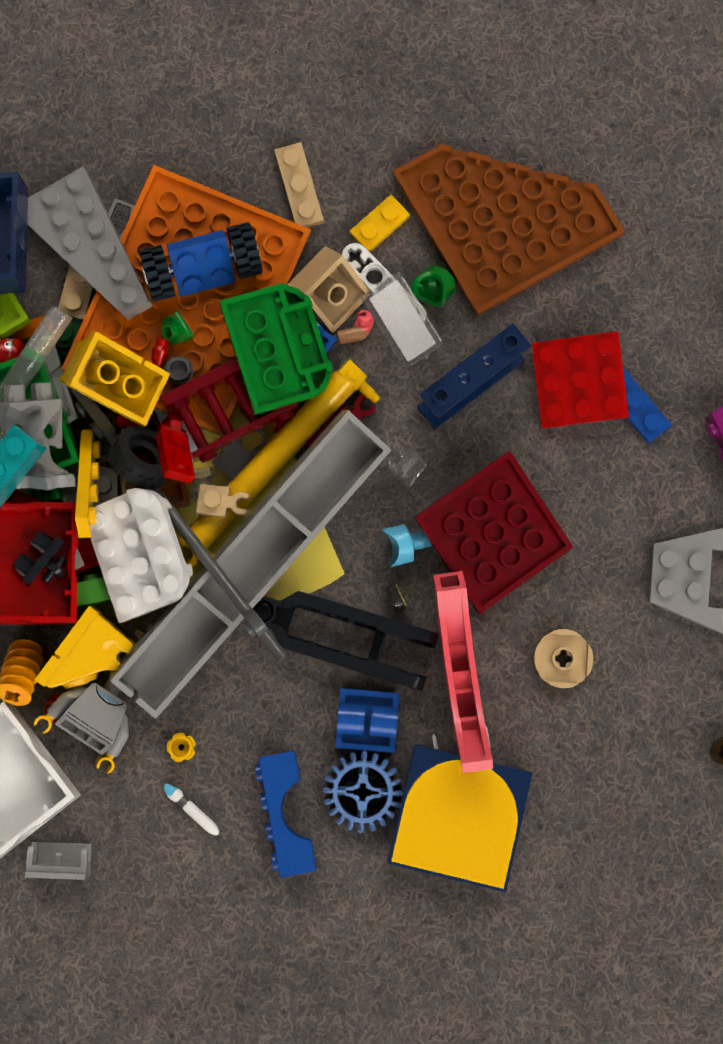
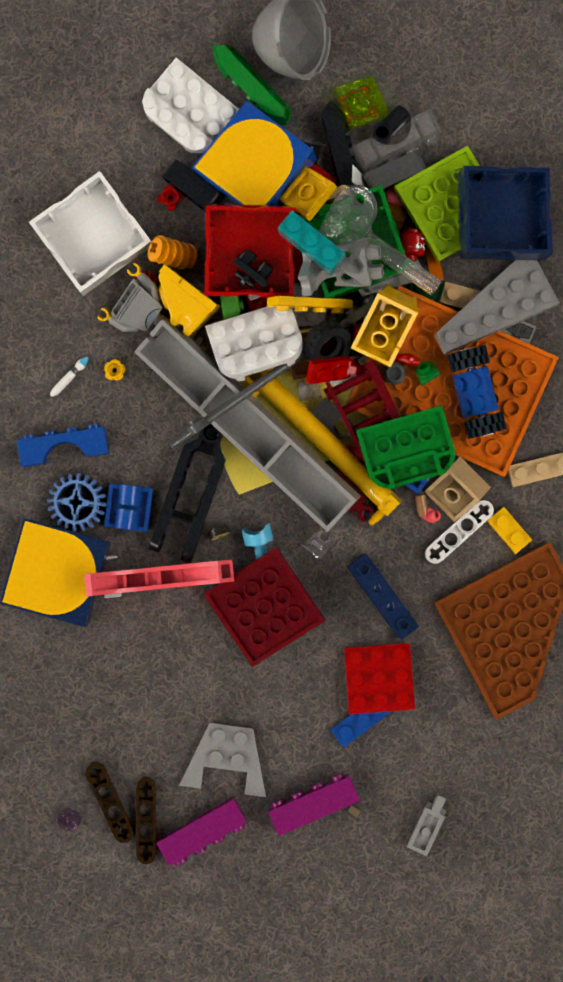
camera: 90 degrees right, 5 degrees up
light grey hinge [25,842,92,880] -> none
tan plate [196,484,250,518] -> none
clear piece [361,272,444,369] -> none
green piece [411,265,455,307] -> none
tan plate [533,629,593,688] -> none

